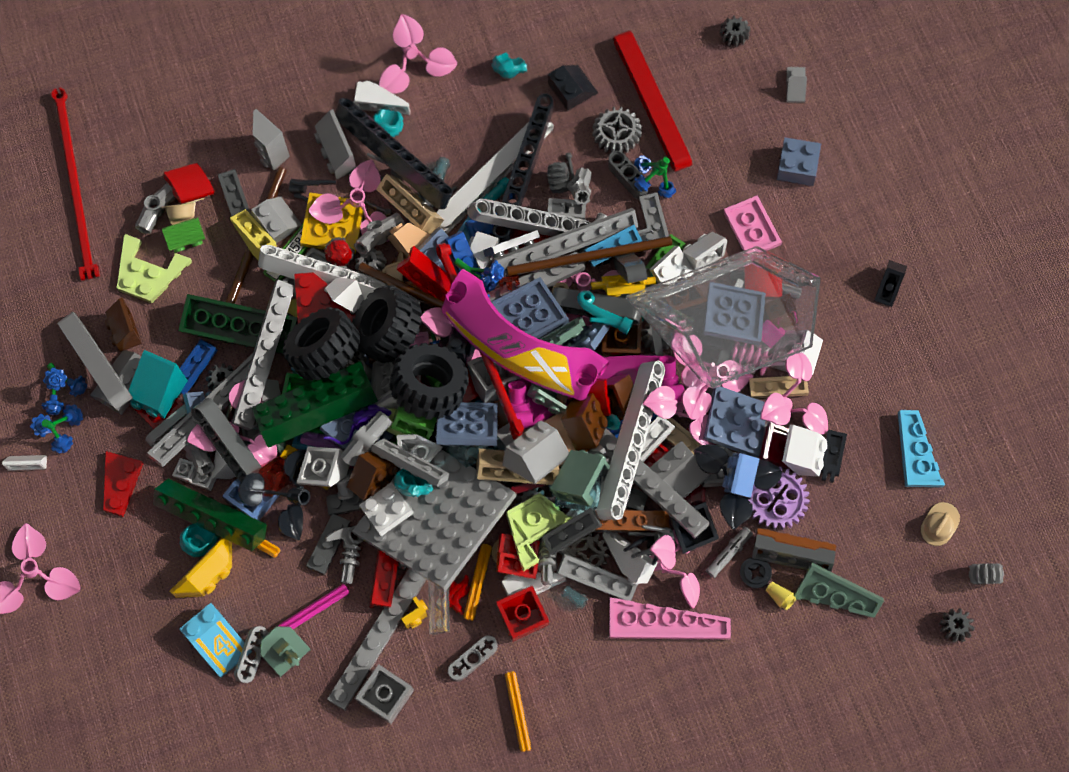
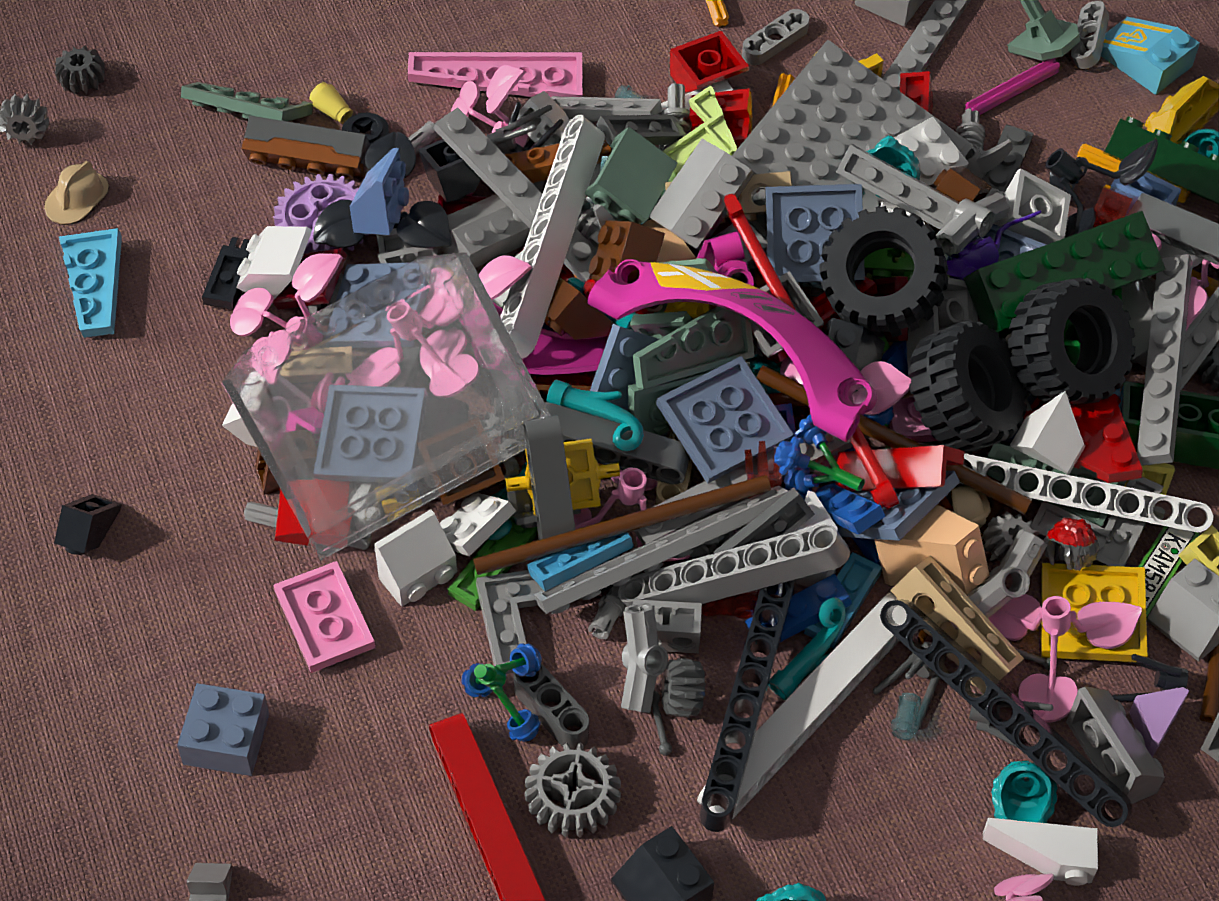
camera: 175 degrees right, 15 degrees down
none -> lavender slope [1129,687,1189,758]

